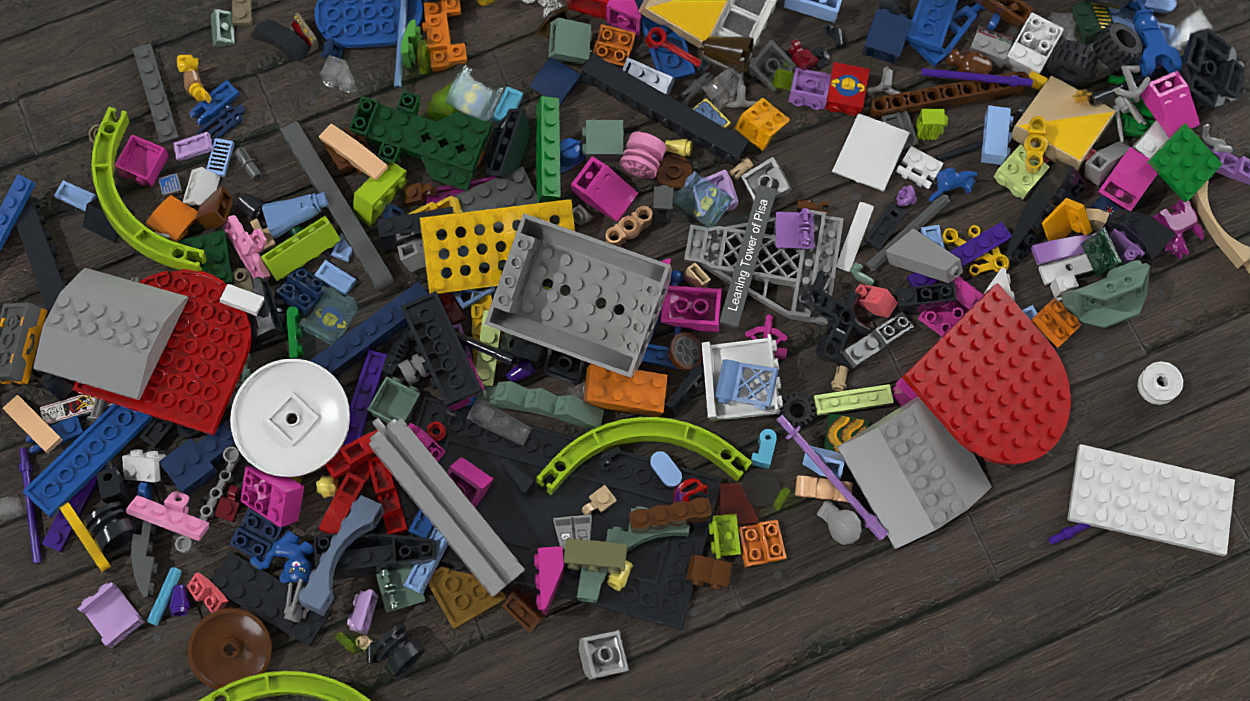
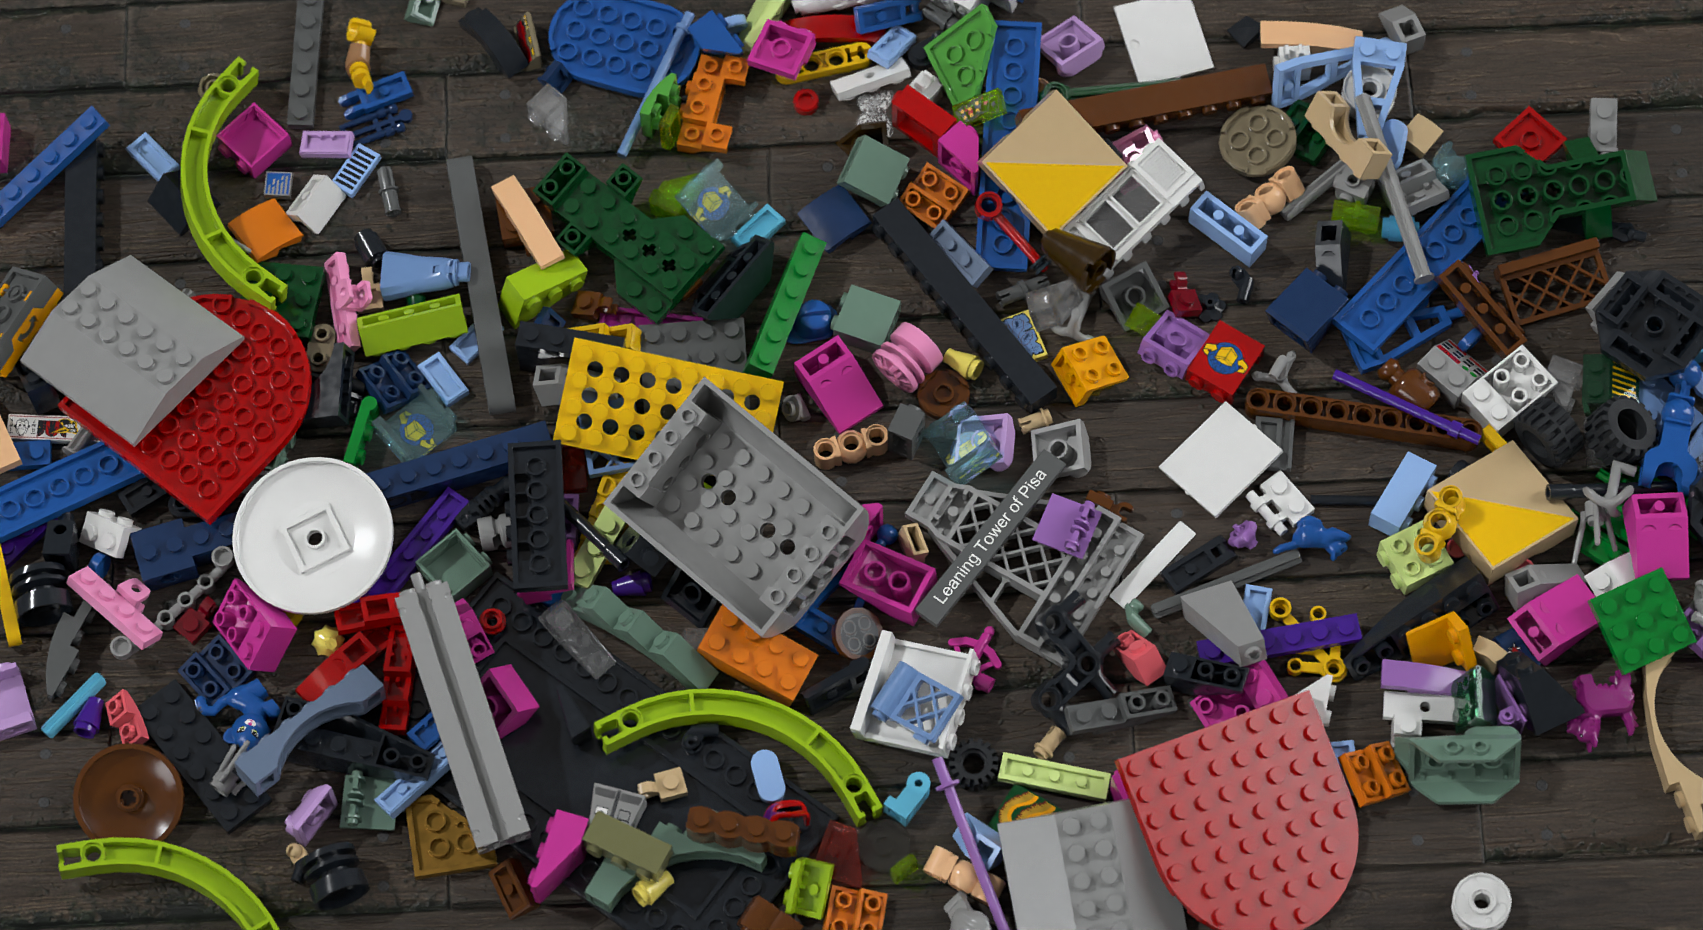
camera: 25 degrees right, 5 degrees down
reddish brown slope [196,186,234,230] -> none
white tile [220,284,265,316] -> none
clear neon green tile [334,632,357,653] -> none
lime brick [915,109,948,141] -> none
clear yellow plate [1072,89,1092,102] -> none
none -> red tile [793,89,819,116]

